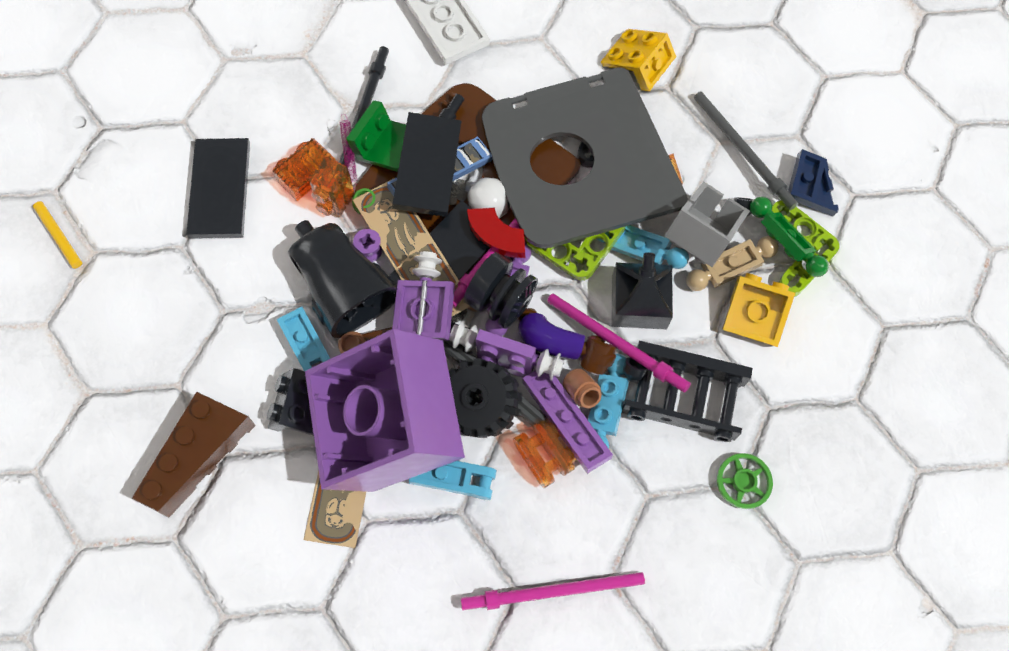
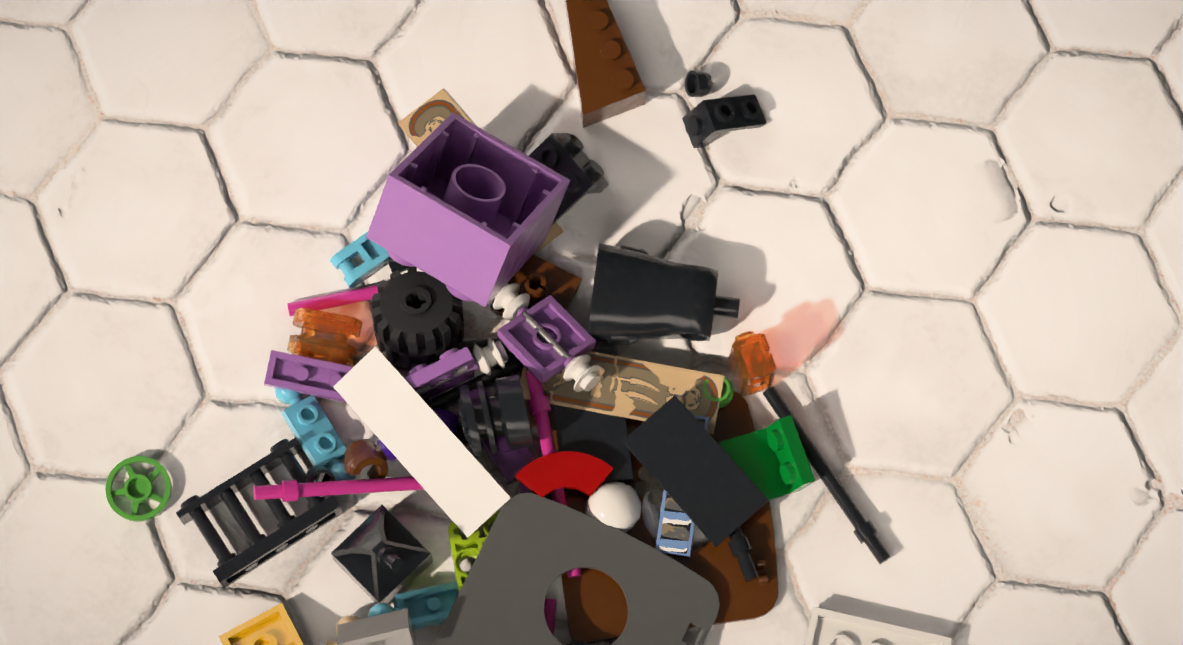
camera: 135 degrees right, 5 degrees up
yellow bar [33,201,82,269] -> none
black tile [186,138,250,239] -> none
clear orange brick [272,138,337,201] -> none
medium azure plate [276,307,330,371] -> none
nougat plate [338,331,366,354] -> none
dark pink piece [340,114,357,189] -> none
medium lavender wheel [353,229,383,262] -> none
dark pink bar [461,572,645,611] -> none
nougat brick [563,369,601,408] -> none
none -> dark pink bar [287,284,379,316]
none -> white sticker [333,346,510,538]
none -> black bracket [682,94,766,148]
none -> black hinge [685,70,714,97]

